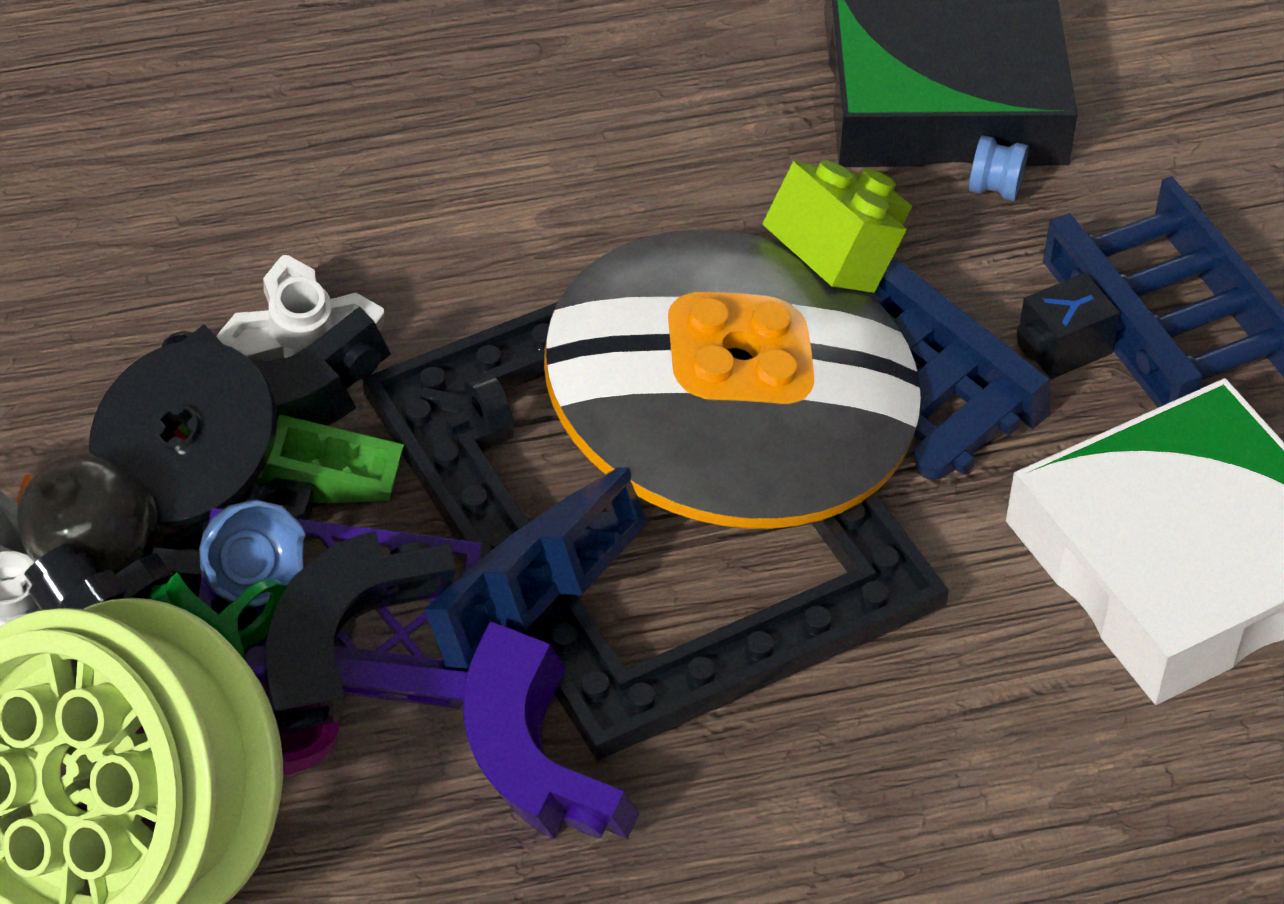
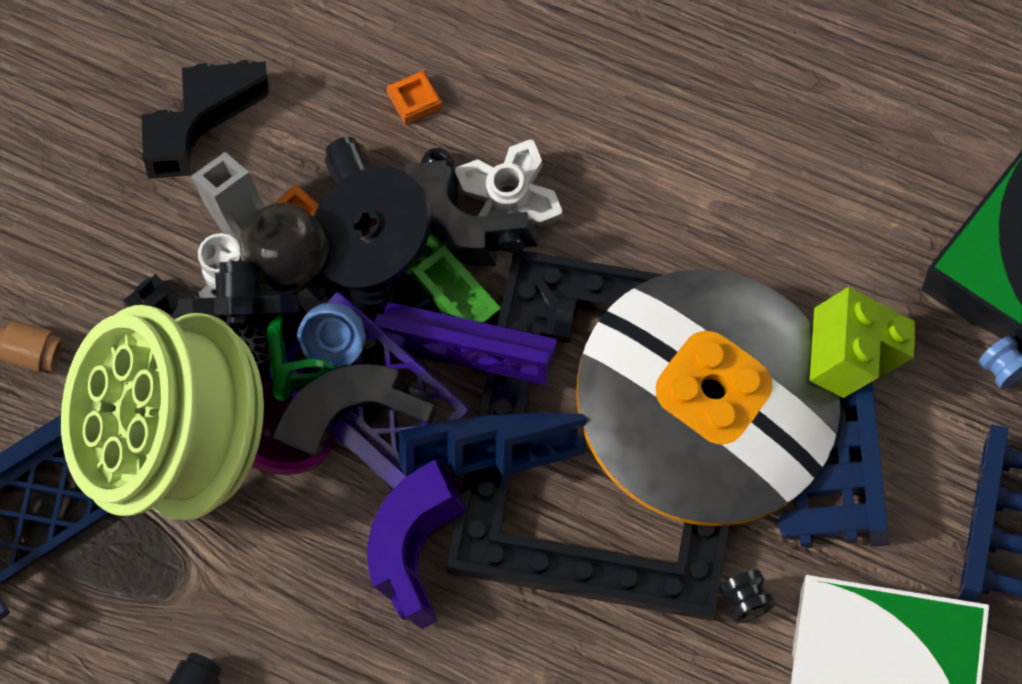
camera: 40 degrees right, 15 degrees up
black brick [1017,273,1120,379] -> none
none -> black brick [325,137,372,185]
none -> dark purple fence [375,302,557,385]
none -> orange tile [386,70,442,125]
none -> black wheel [720,570,776,623]

